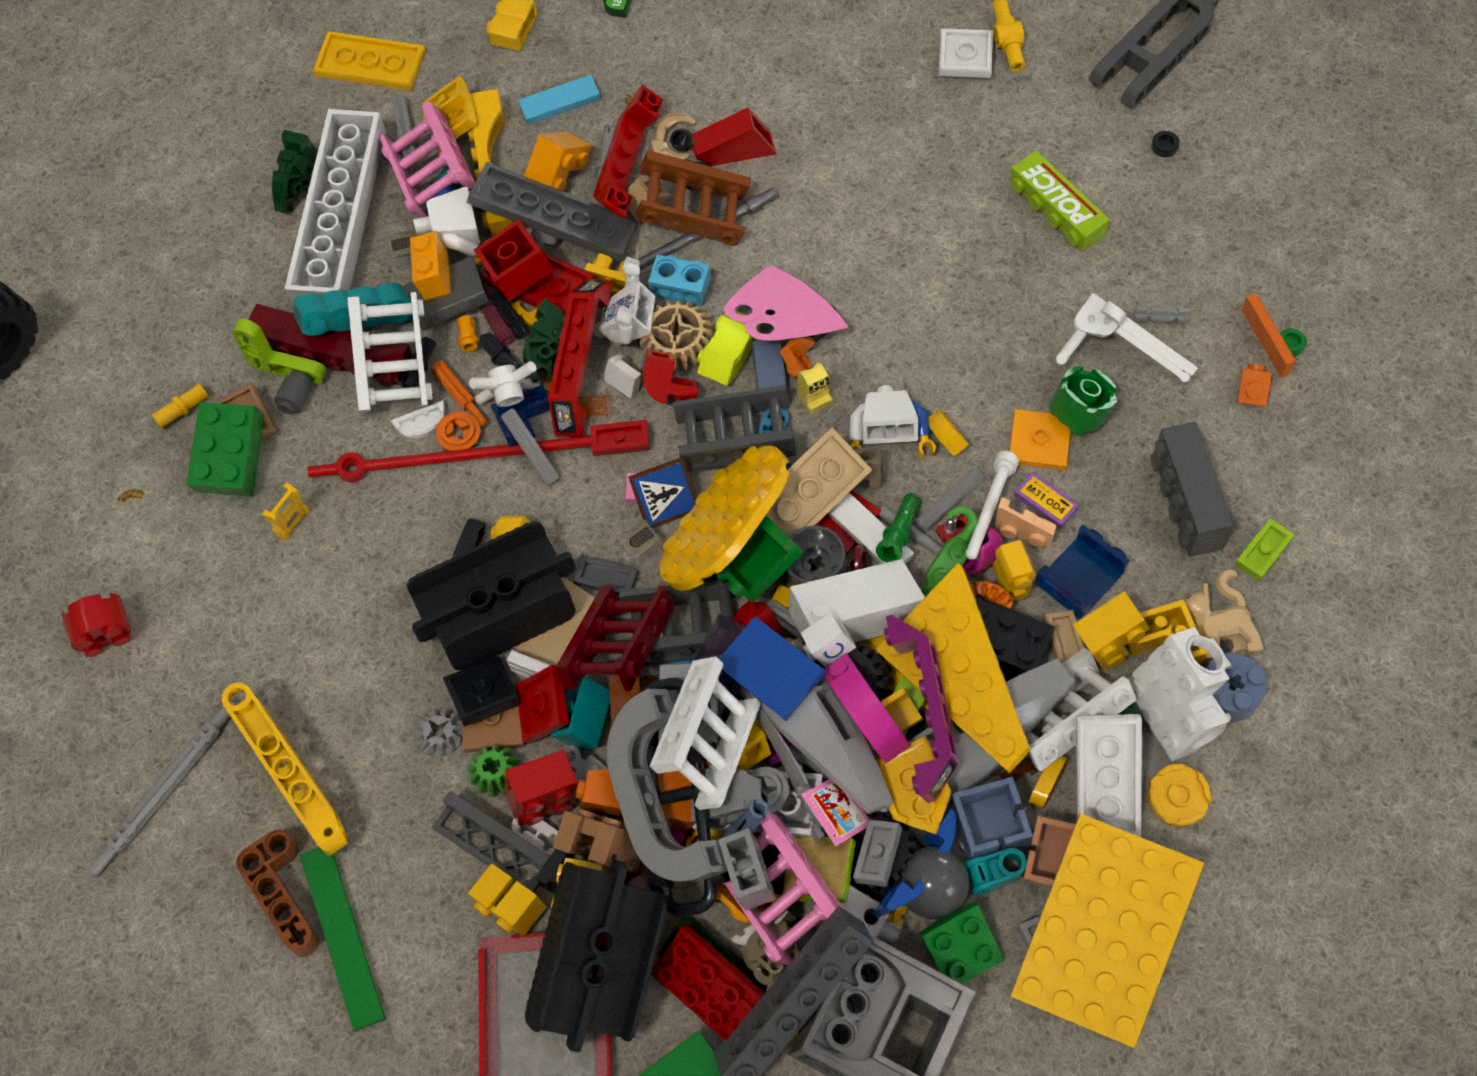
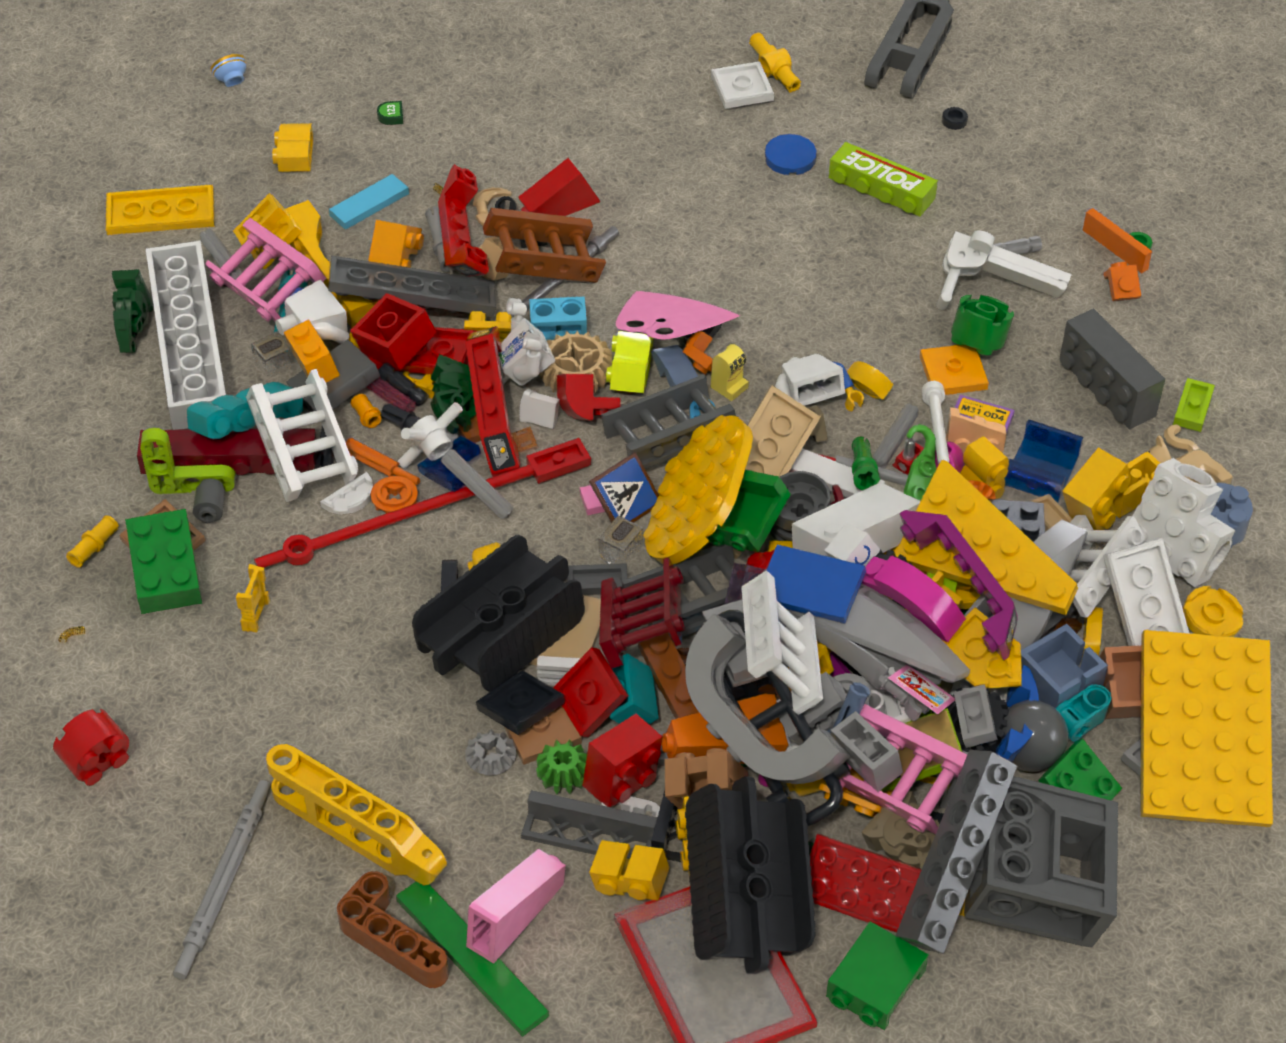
camera: 25 degrees left, 15 degrees down
none -> bright pink slope [466,849,566,964]
none -> blue tile [765,134,817,175]

